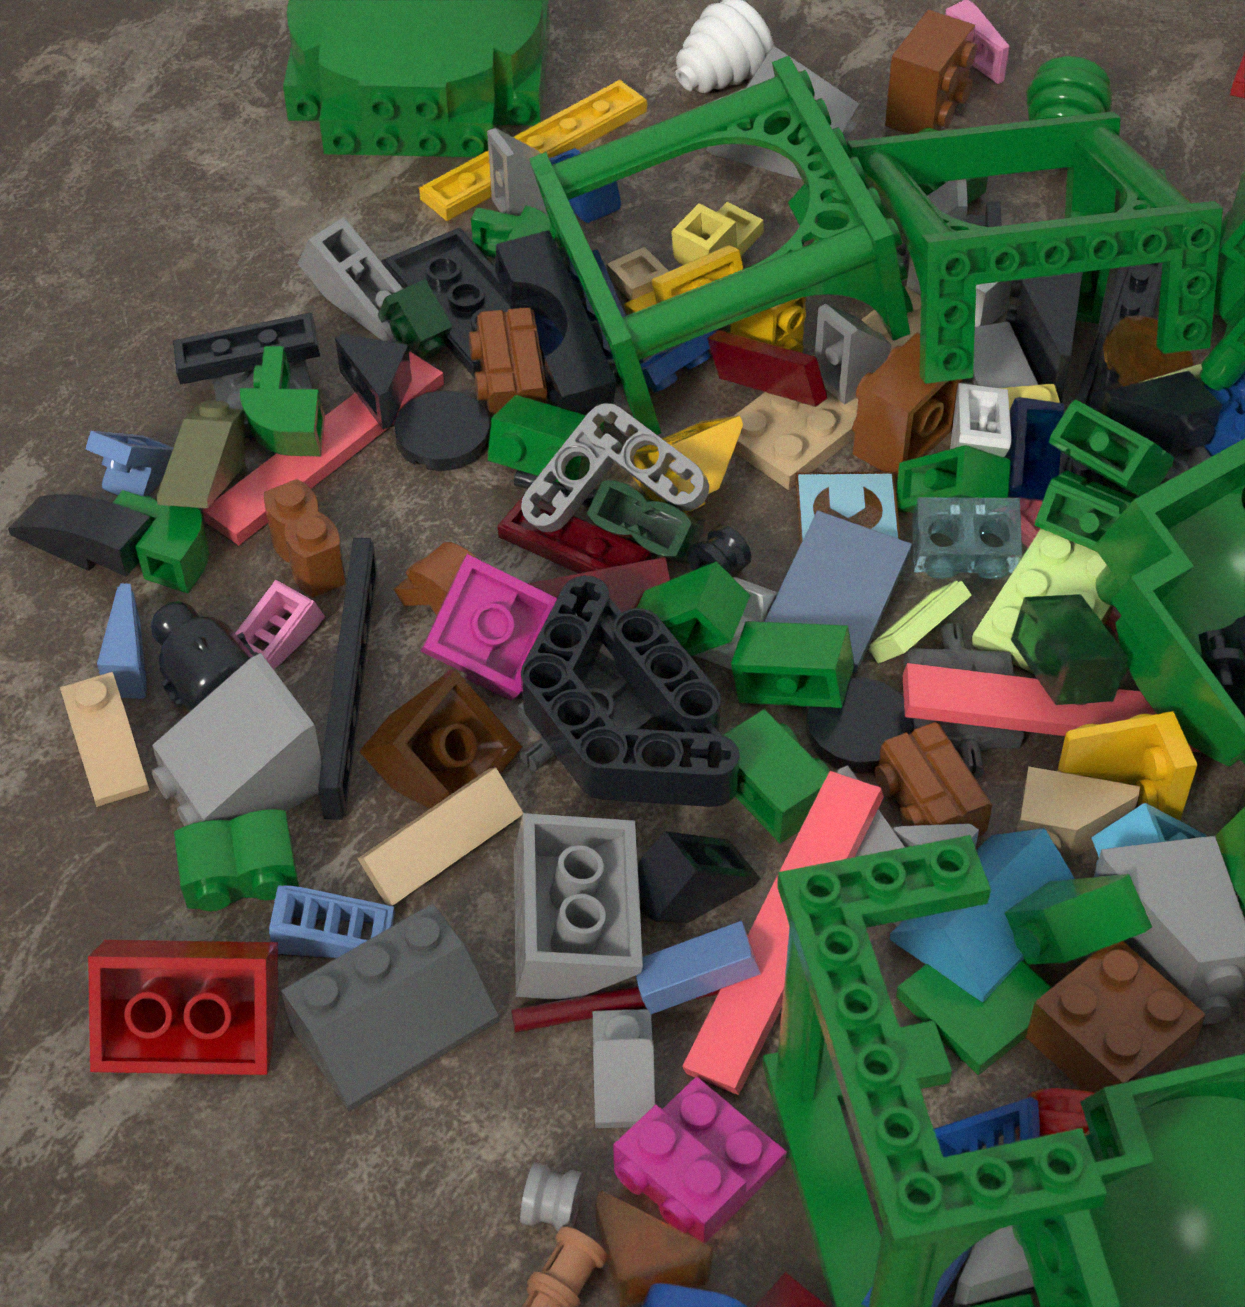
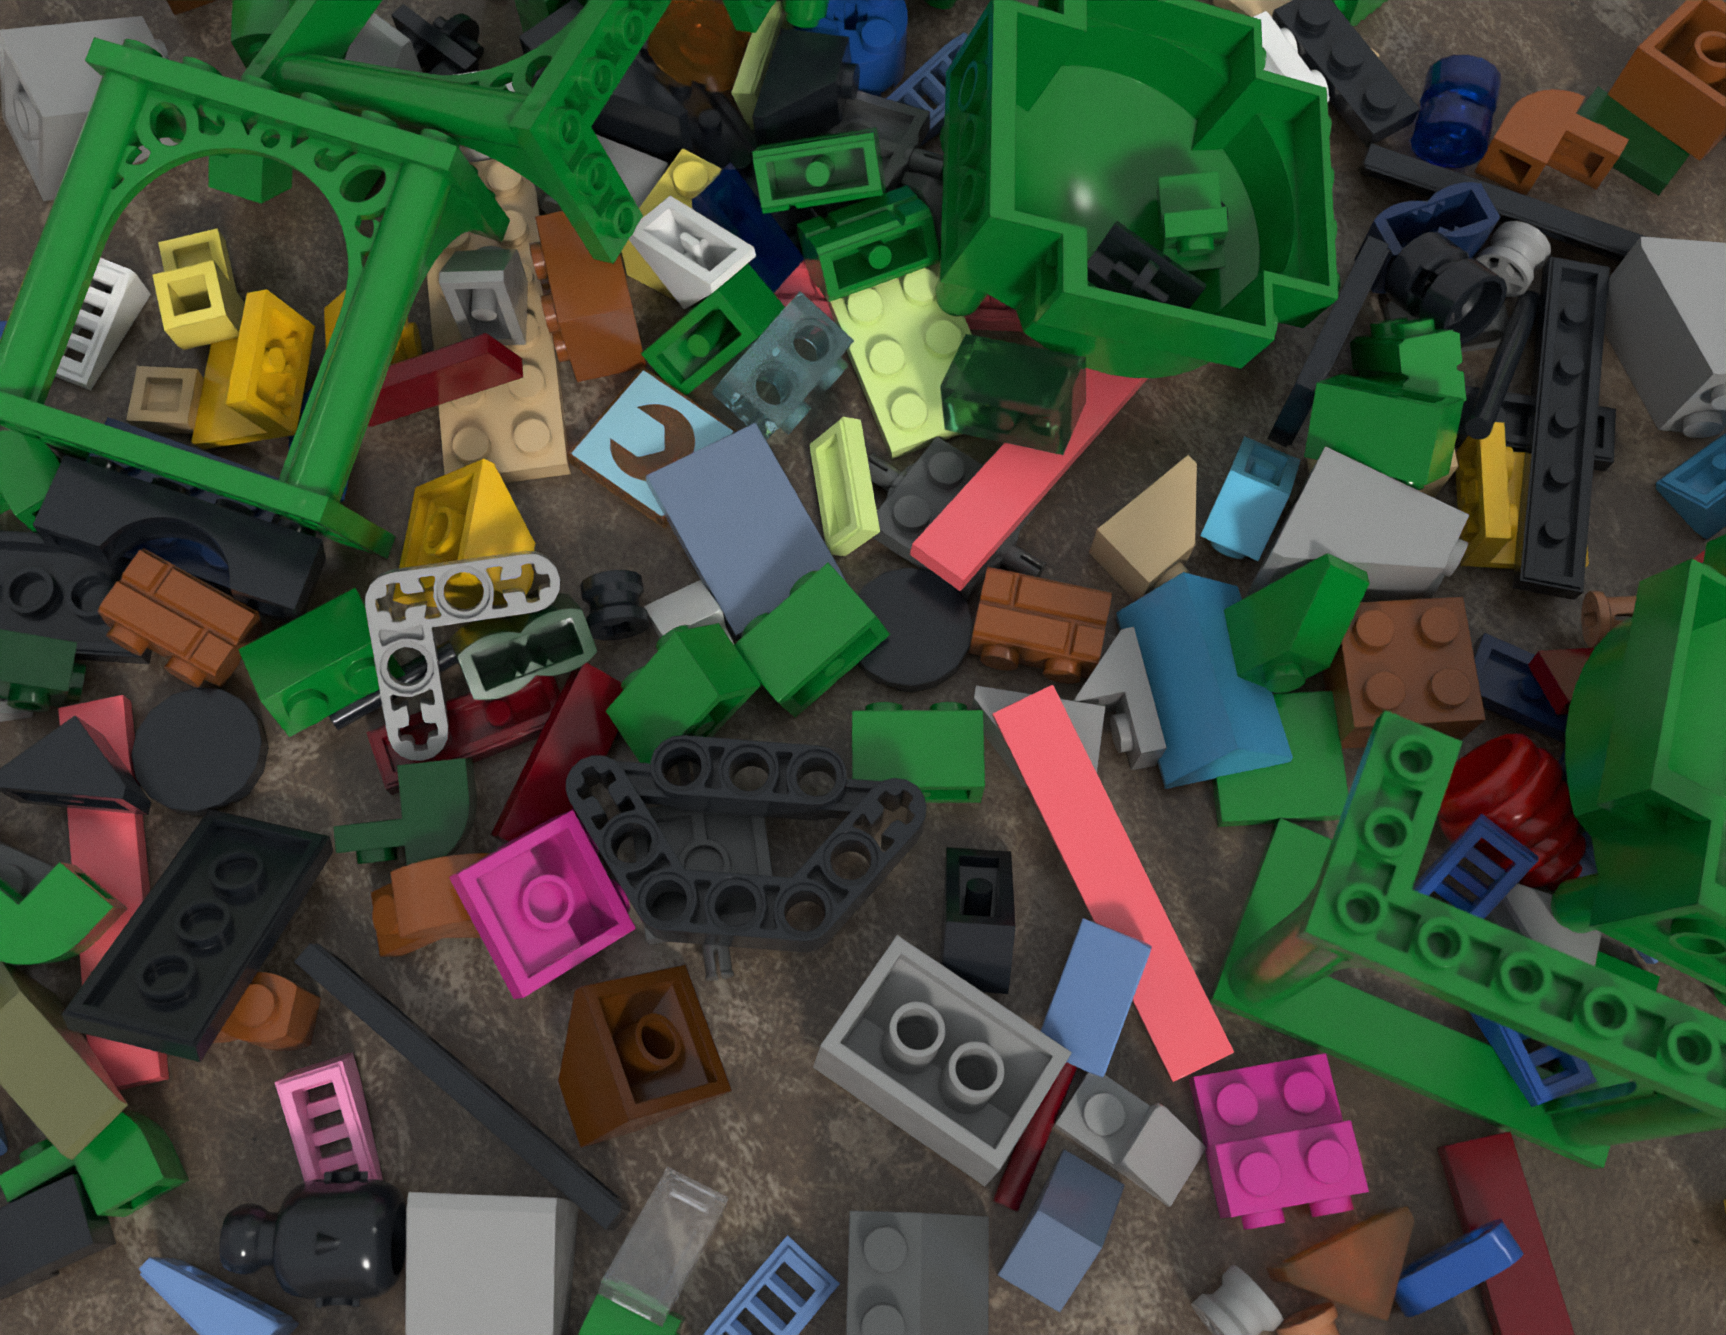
camera: 55 degrees left, 20 degrees up
tan tile [357,768,523,906] -> none
yellow bracket [1057,711,1197,821] -> none
none -> white slope [55,258,151,391]
none -> black tile [62,809,333,1062]
none -> dark green brick [333,758,477,865]
none -> clear tile [598,1166,729,1327]
none -> sand blue slope [997,1149,1125,1312]

